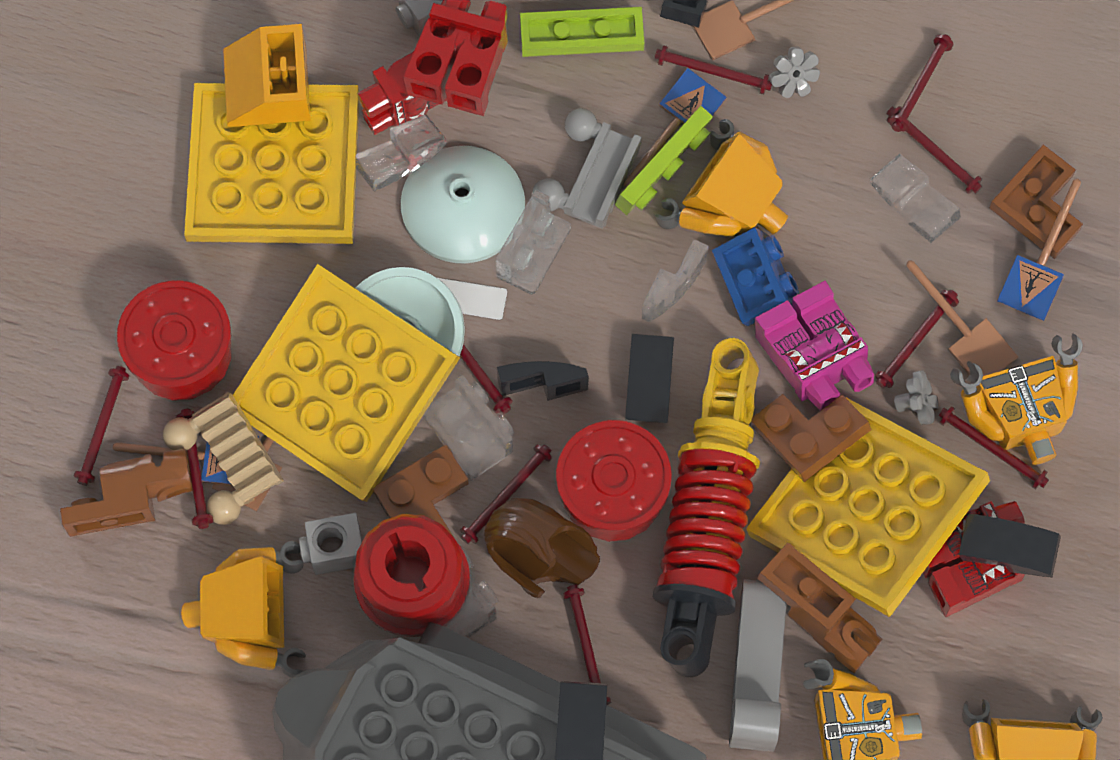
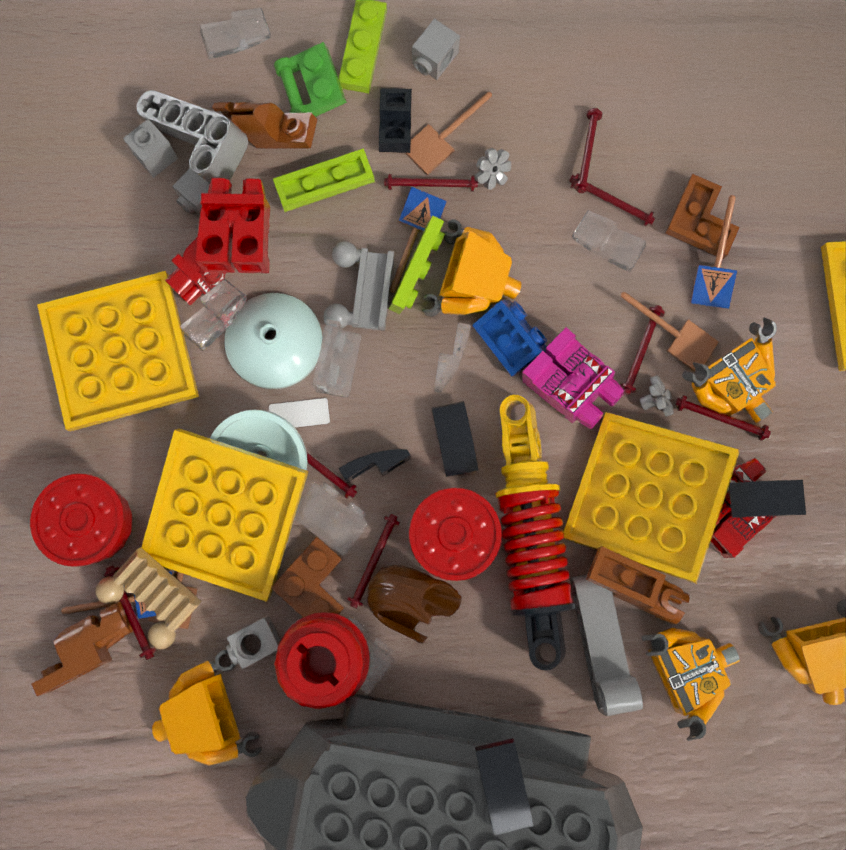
camera: 20 degrees left, 10 degrees up
dark red axle [74,366,130,486] -> none
light orange slope [223,24,311,127] -> none
dark red axle [563,585,611,705] -> none
dark orange plate [751,394,872,482] -> none

